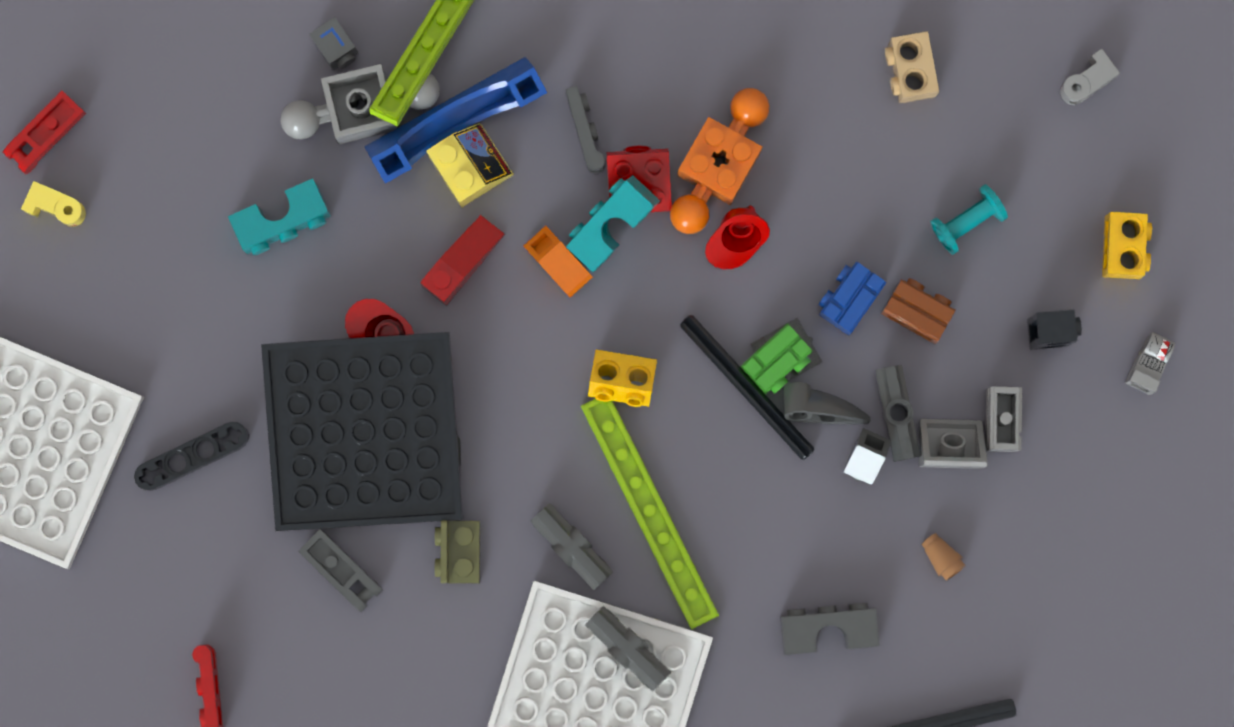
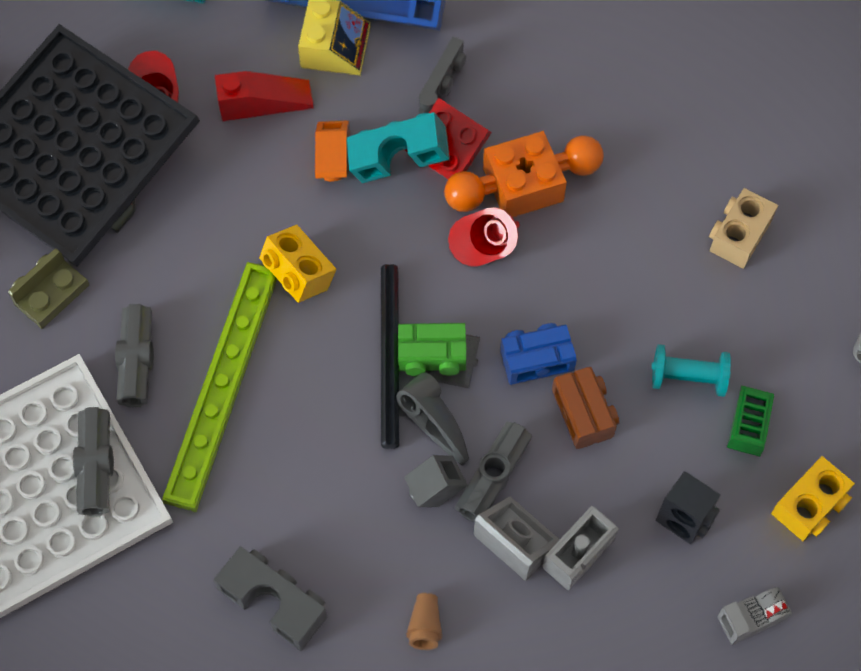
camera: 40 degrees right, 20 degrees down
none -> green slope [727,385,774,457]

